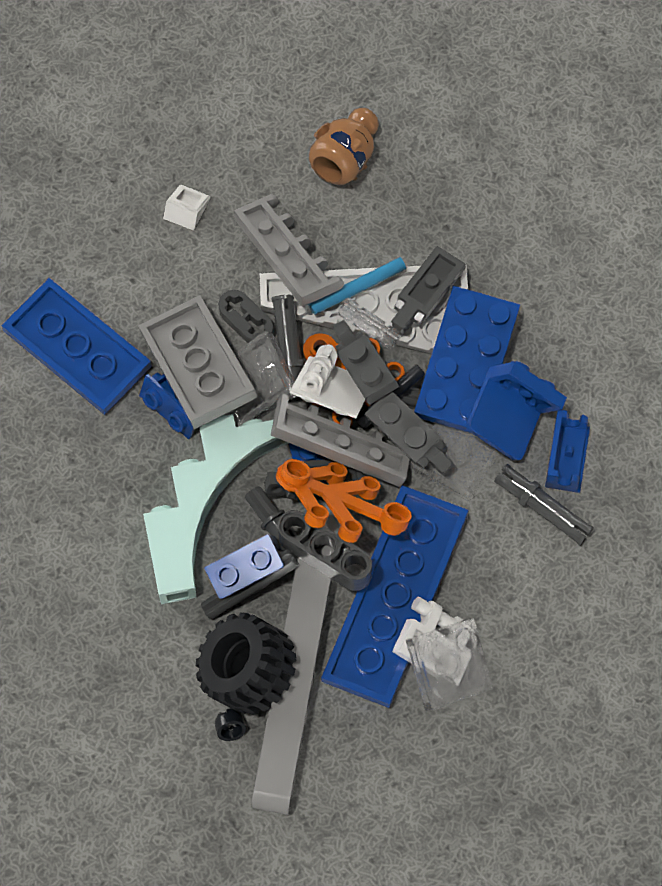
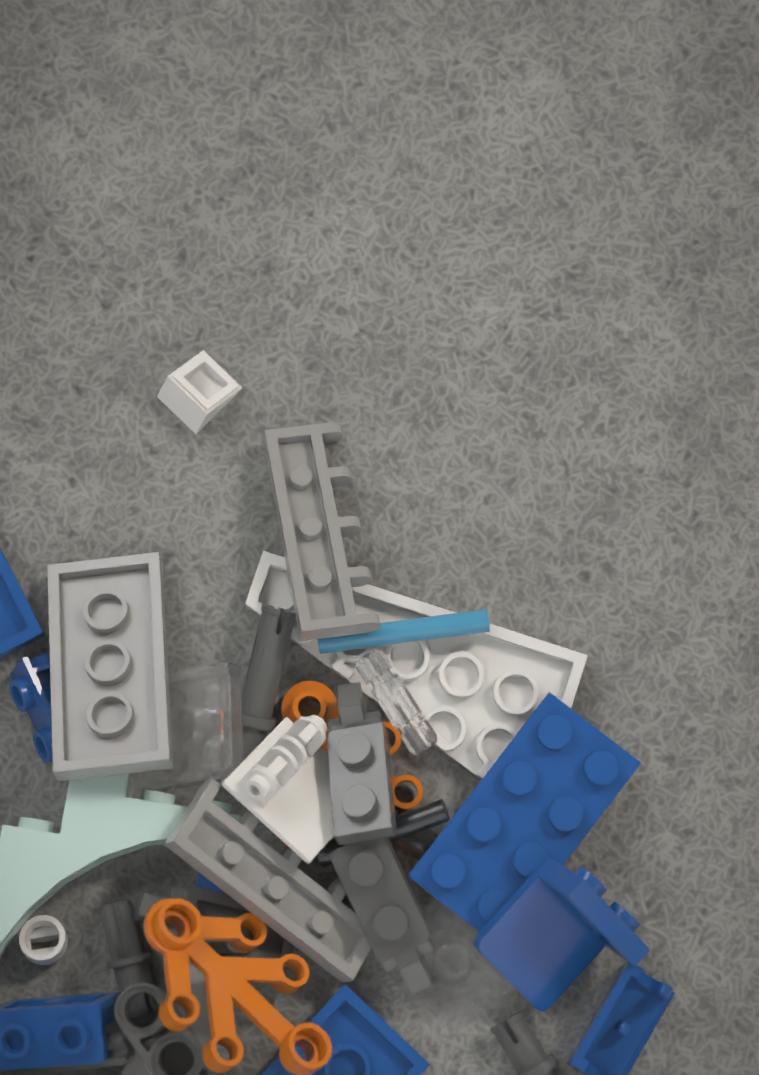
camera: 20 degrees right, 10 degrees up
dark grey beam [218,290,274,347] -> none
medium nougat piece [309,108,379,185] -> none
dark grey hinge [391,246,466,337] -> none
none -> white hinge [19,915,68,965]

